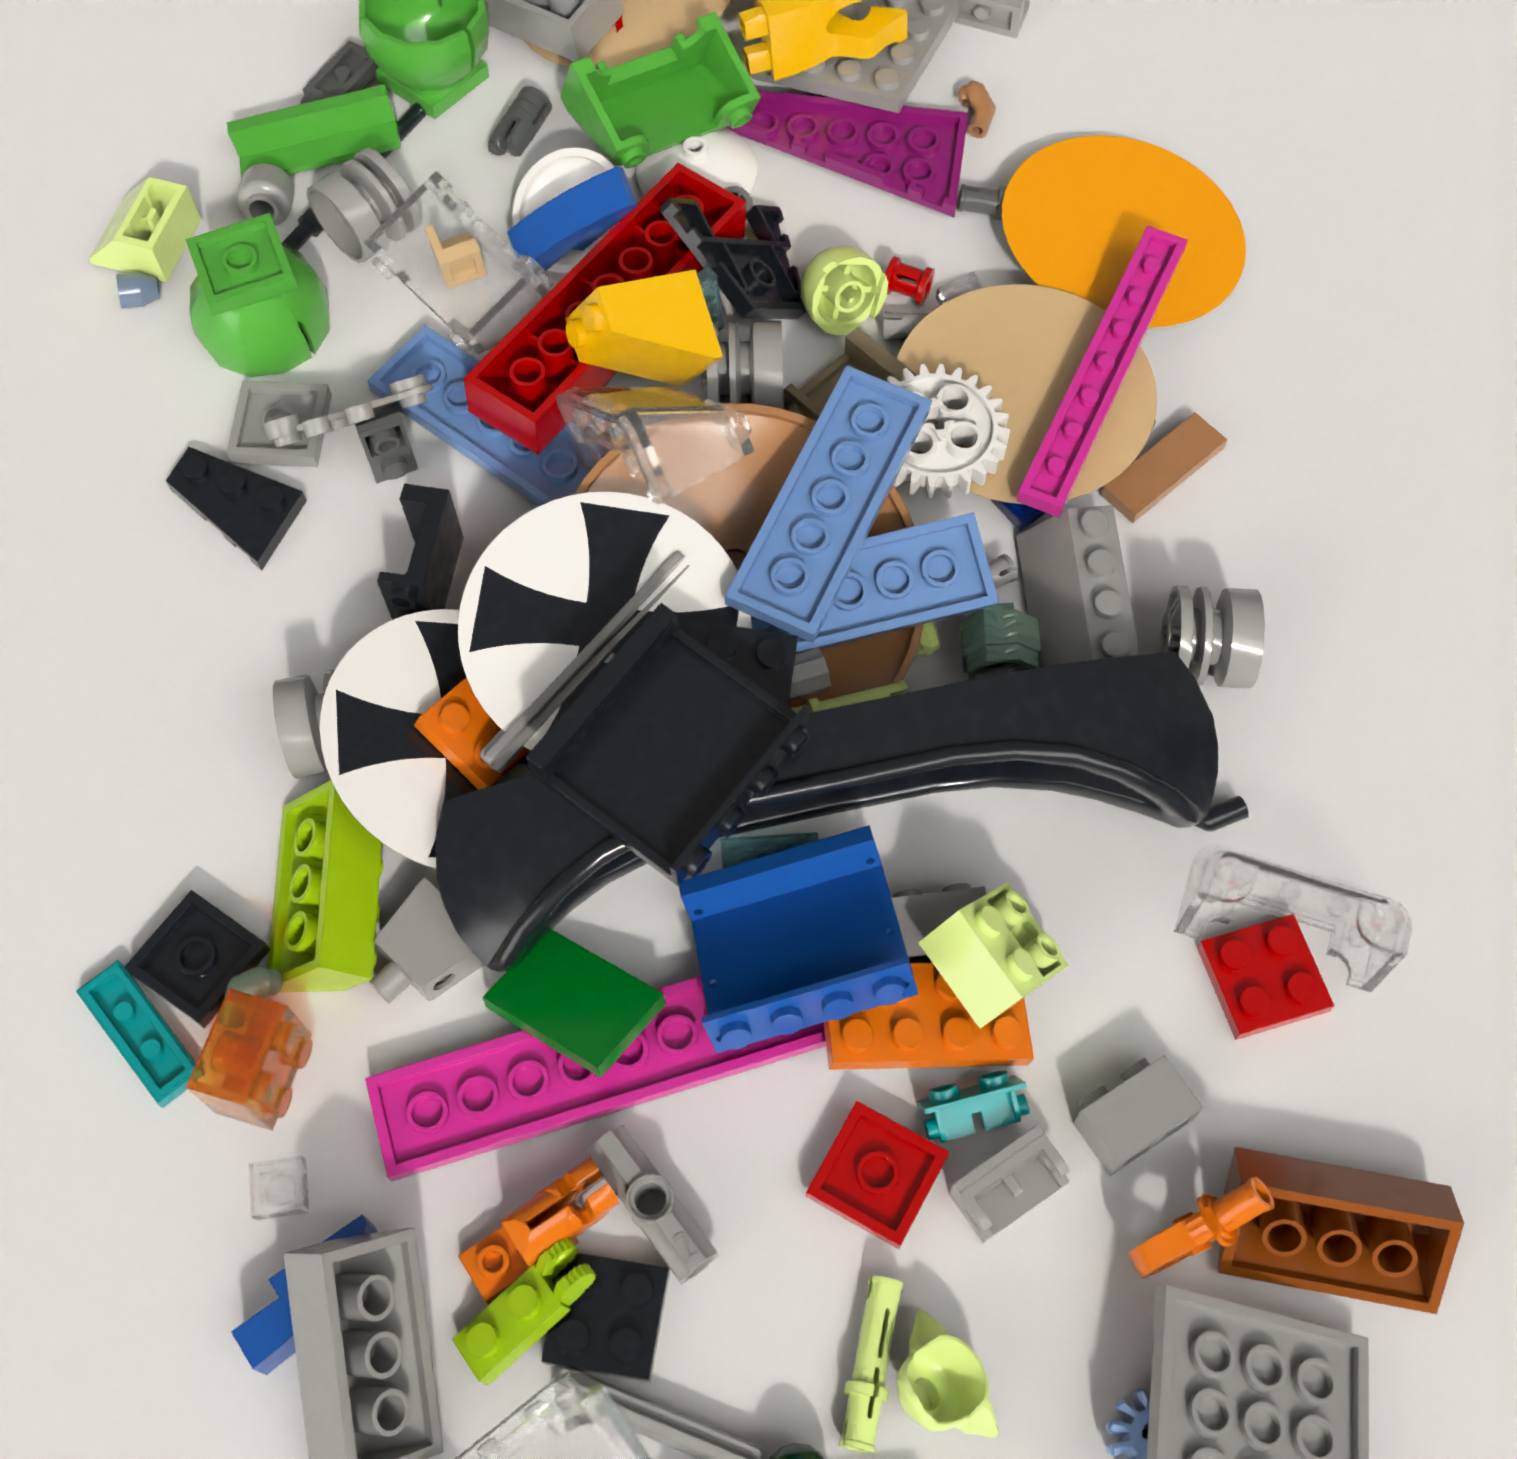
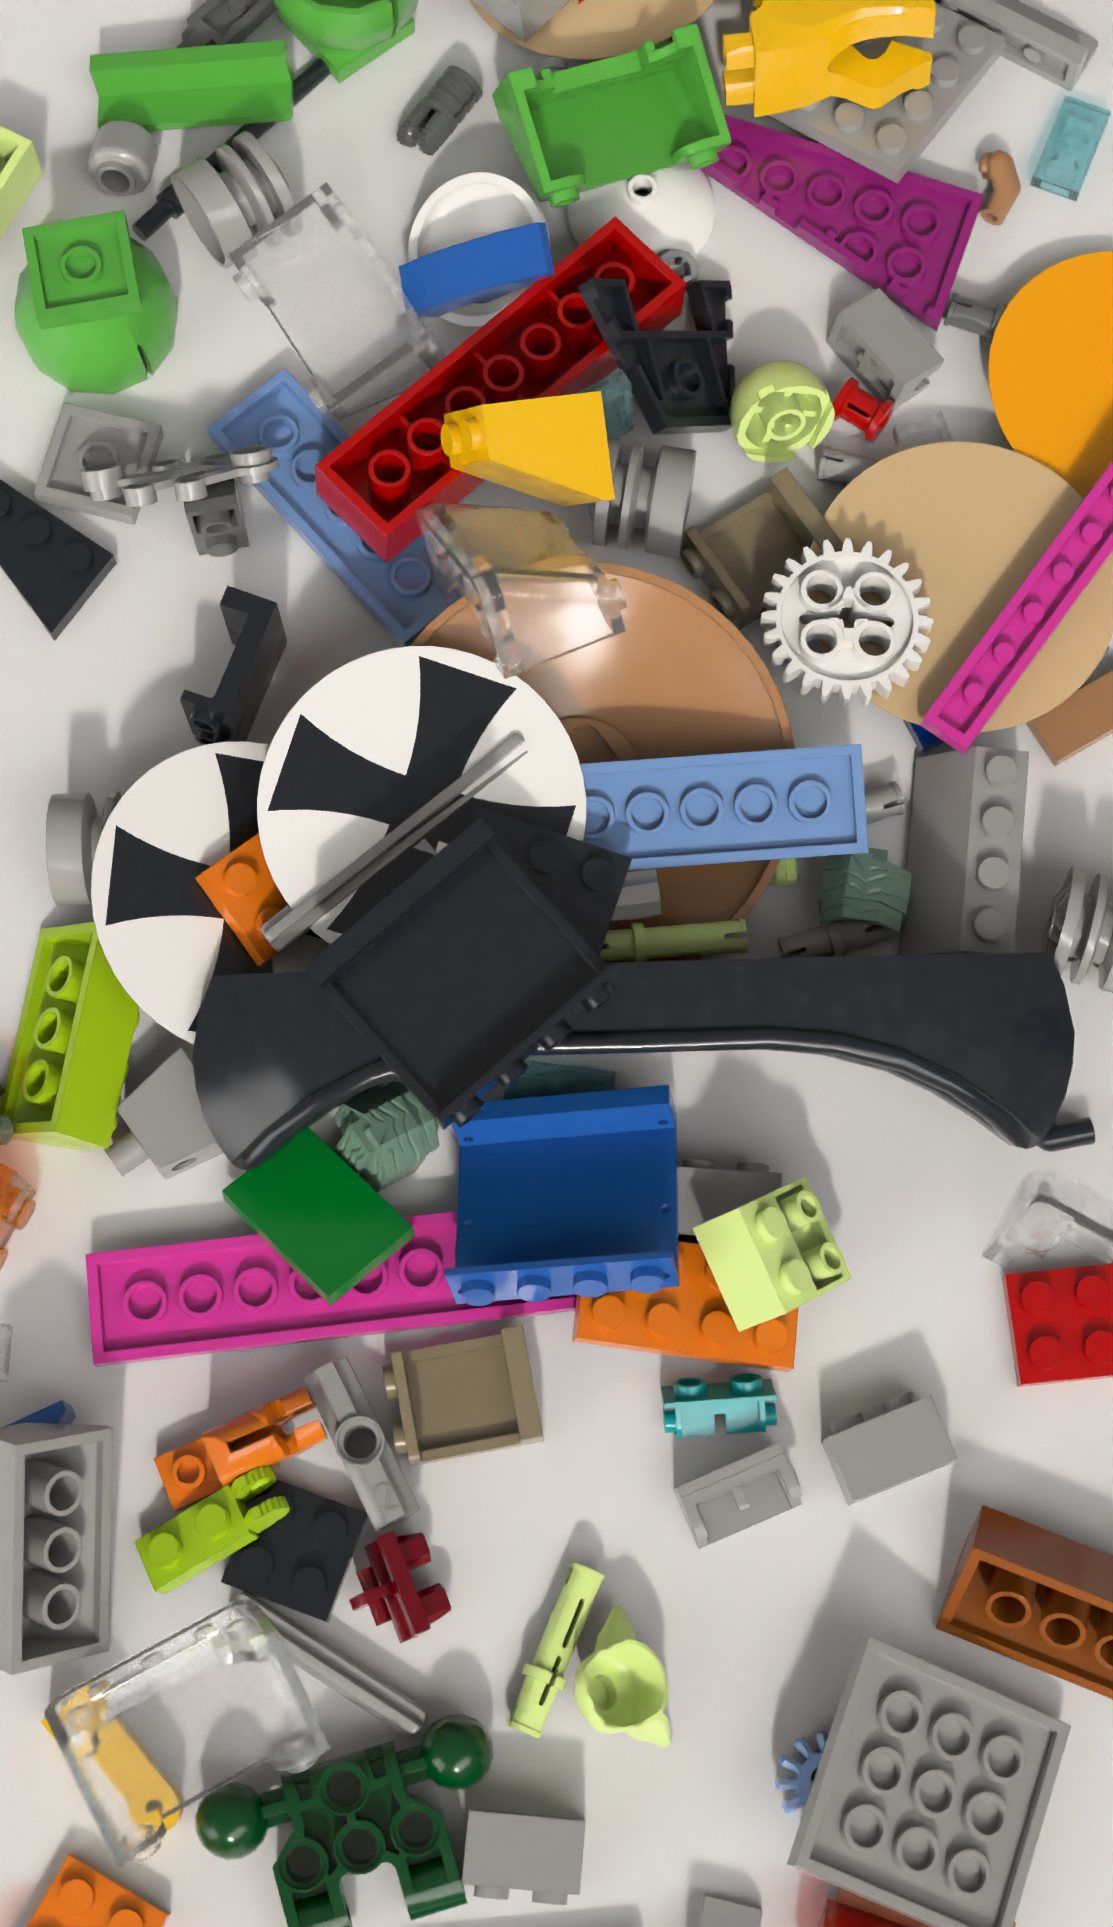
camera: 10 degrees right, 10 degrees up
tan panel [424,224,487,289] -> none
medium blue plate [725,365,932,643] -> none
red plate [806,1101,950,1249] -> none
orange pin [1128,1177,1274,1279] -> none
none -> sand green hair [332,1080,440,1193]
none -> dark red hips [349,1531,451,1644]
none -> dark tan panel [382,1325,544,1466]
none -> light grey hinge [826,288,944,412]
none -> clear light blue plate [1030,95,1112,201]

